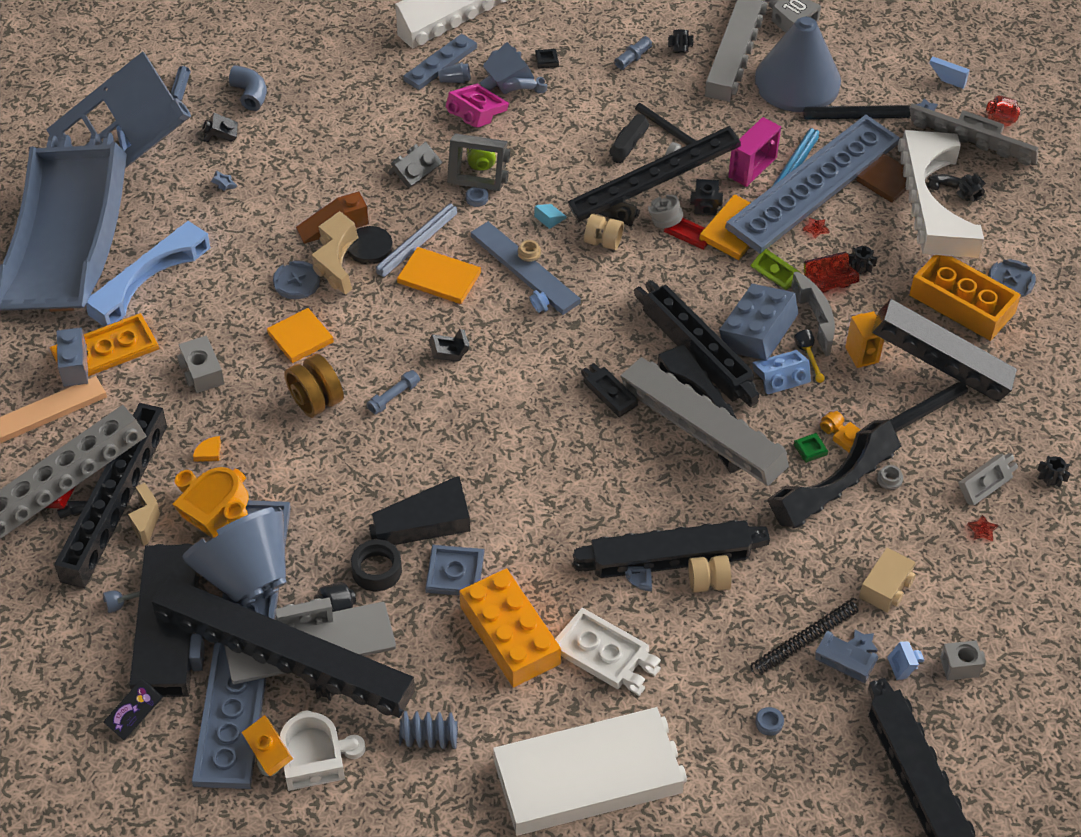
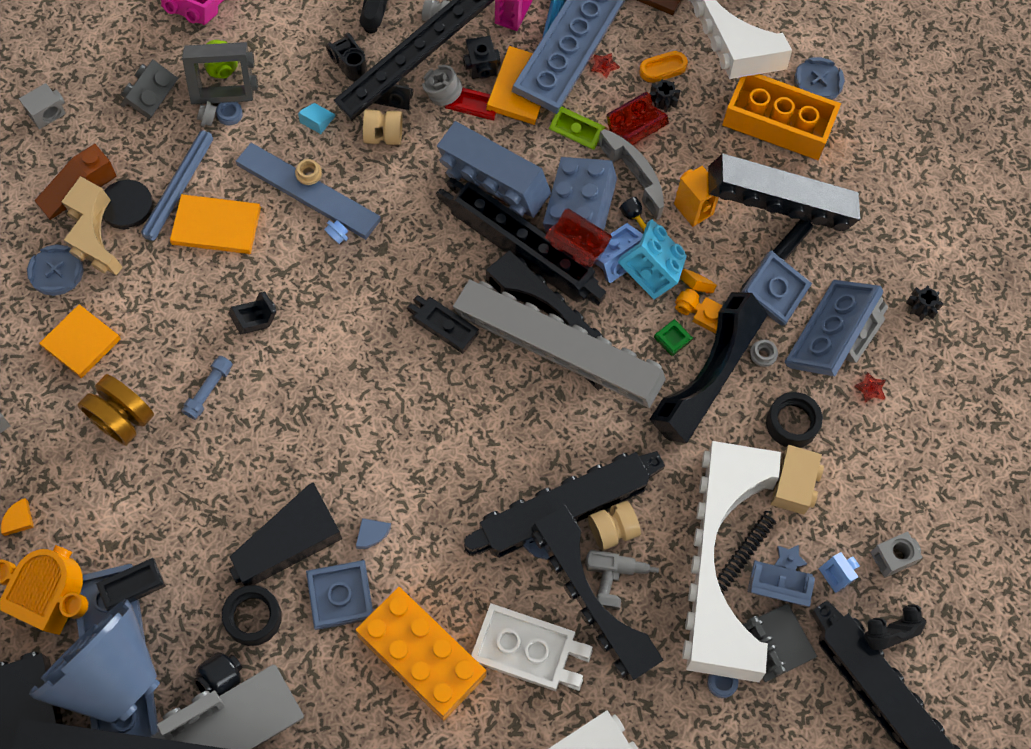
camera: 20 degrees left, 15 degrees up
none -> light grey brick [19,83,66,129]
none -> black tile [96,558,166,611]
none -> light grey plate [197,101,217,127]
none -> black piece [325,32,367,81]
none -> sand blue tile [356,518,391,549]
none -> sand blue piece [437,121,551,218]
none -> black arch [531,505,664,681]
none -> clear red bracket [545,208,612,267]
none -> light grey piece [585,550,659,610]
none -> medium azure bracket [618,219,687,299]
none -> light orange tile [639,51,688,83]
none -> light orange tile [680,269,717,294]
none -> white arch [682,441,781,682]
none -> sand blue tile [741,251,812,326]
none -> dark grey hinge [743,603,818,682]
none -> black tyre [766,392,823,448]
none -> sand blue tile [785,280,883,377]
none -> black piece [864,604,927,650]

